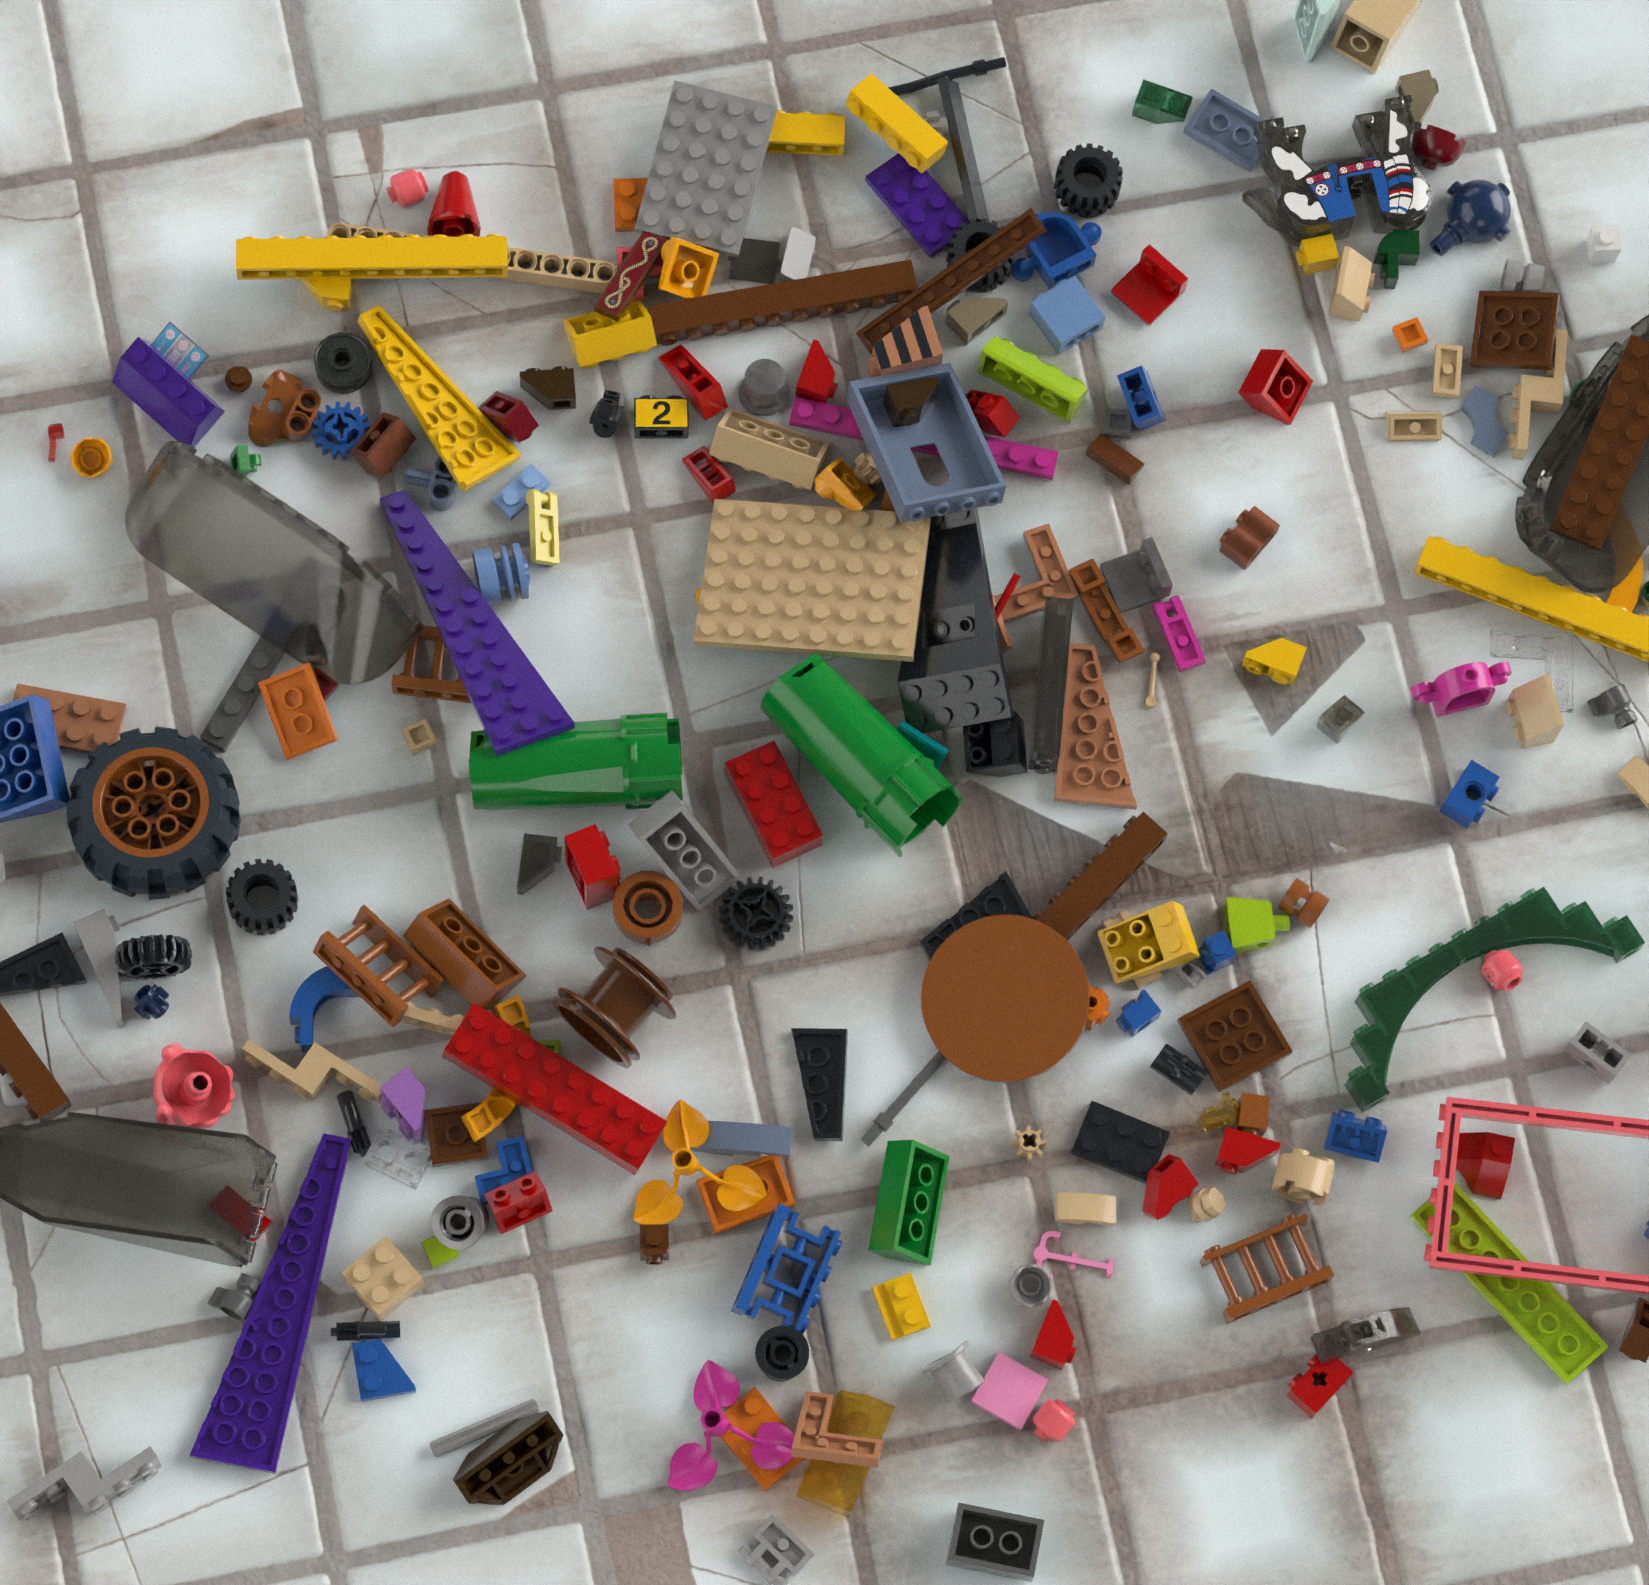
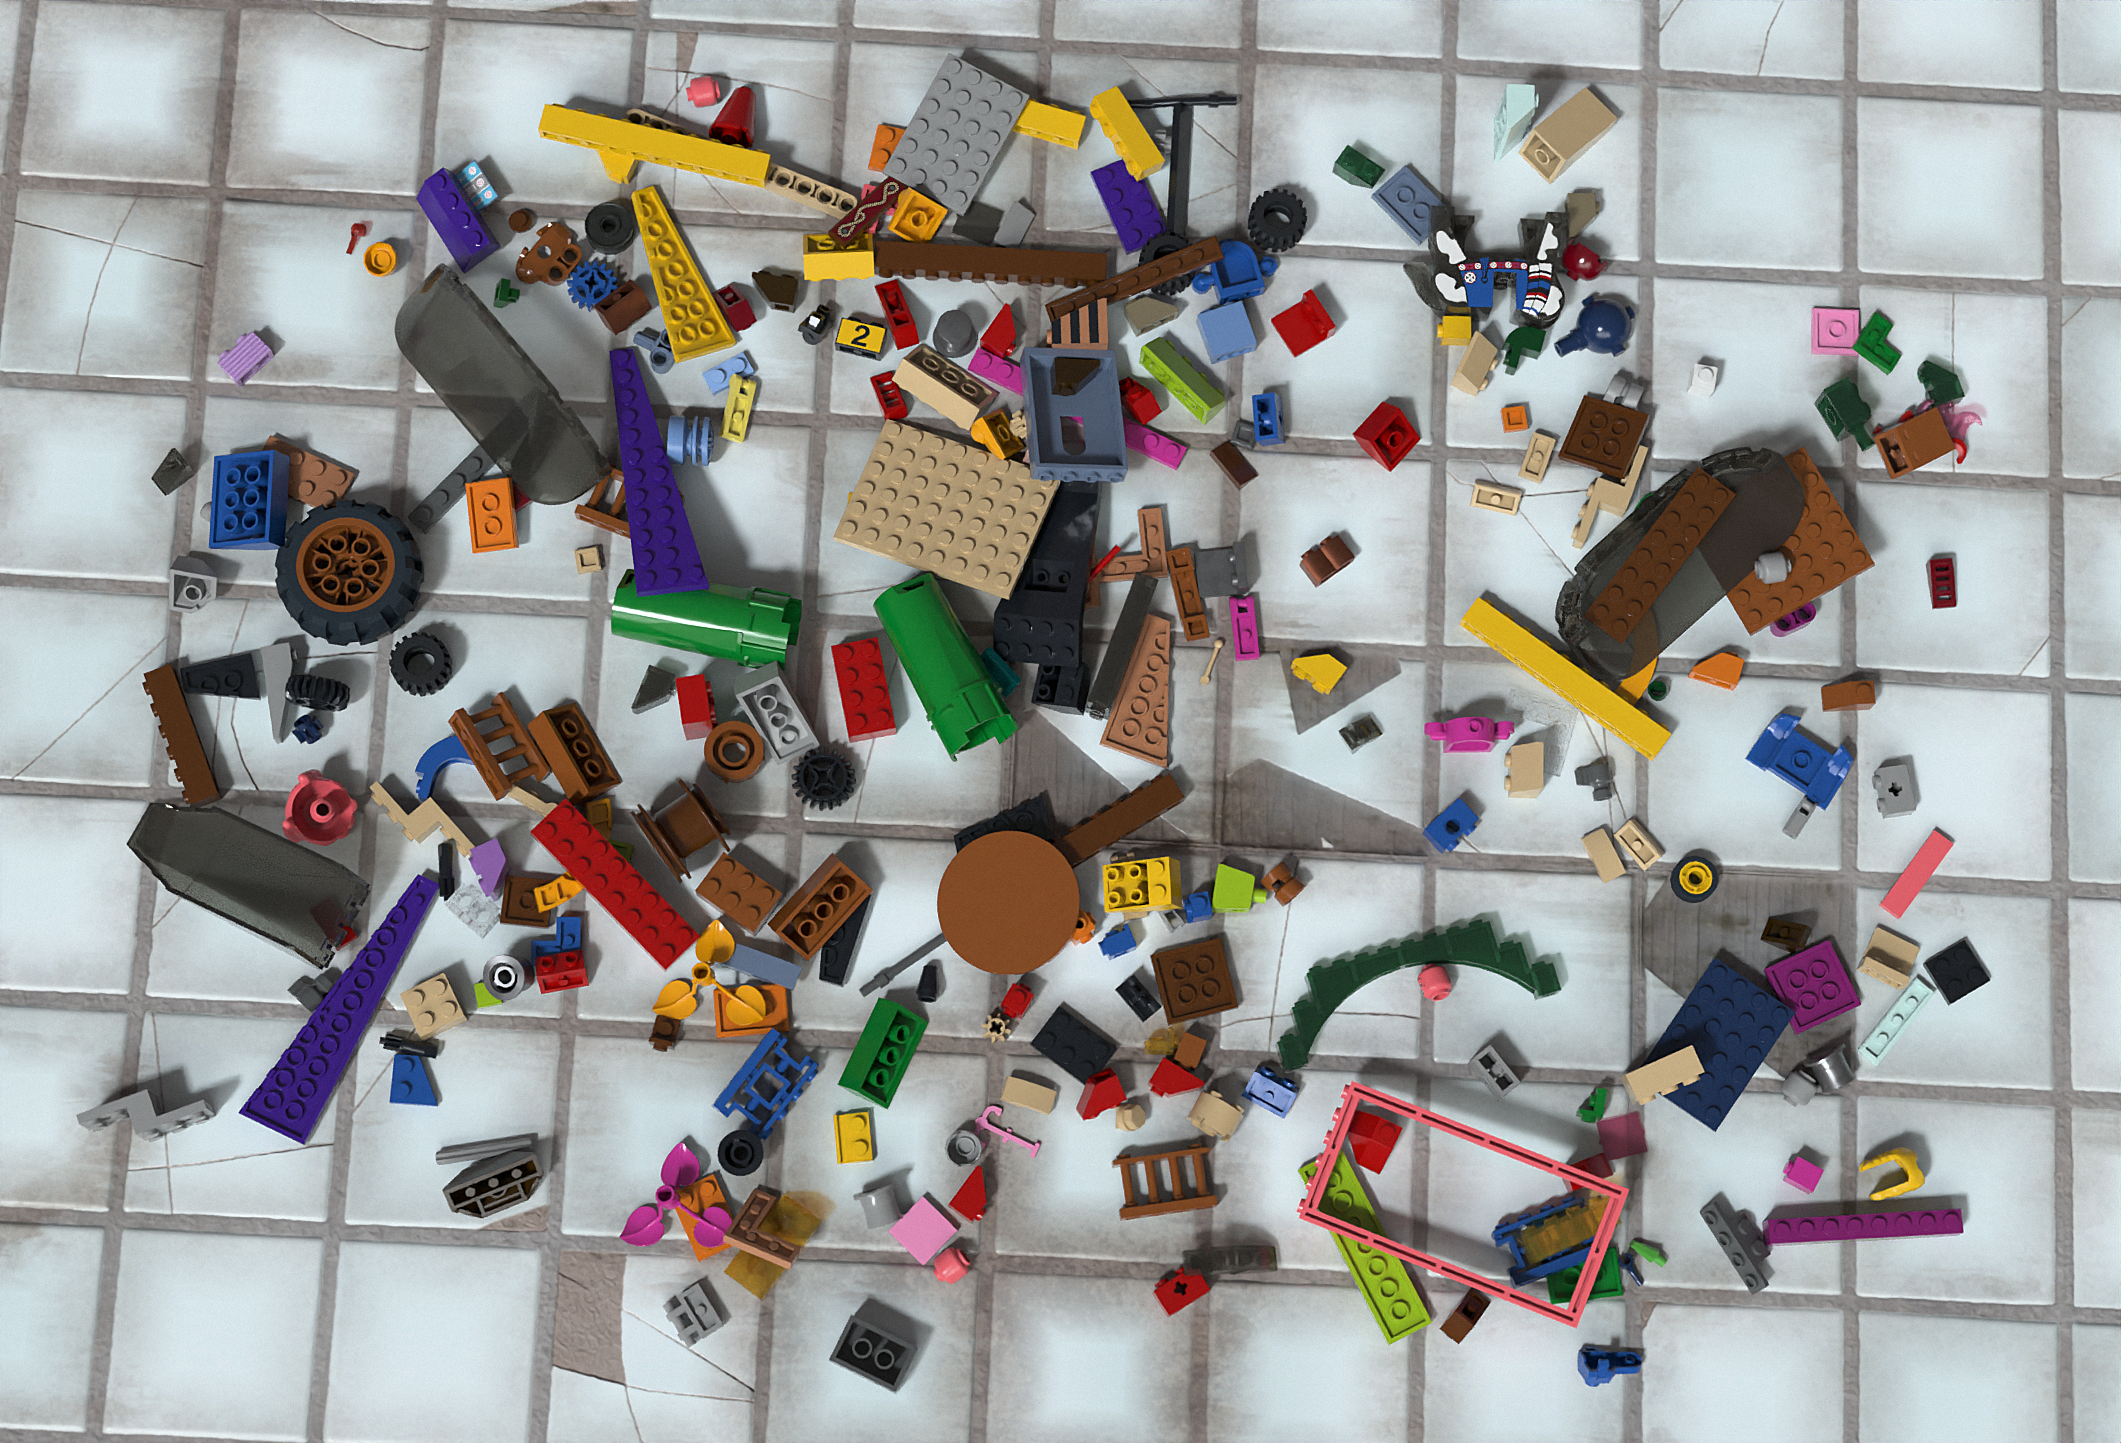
camera: 15 degrees right, 5 degrees up
sand blue tile [1461,385,1508,457] -> none
none -> dark orange brick [695,852,783,937]
none -> dark orange slope [767,853,873,961]
none -> black cone [916,965,940,1003]
none -> red brick [1001,983,1034,1020]

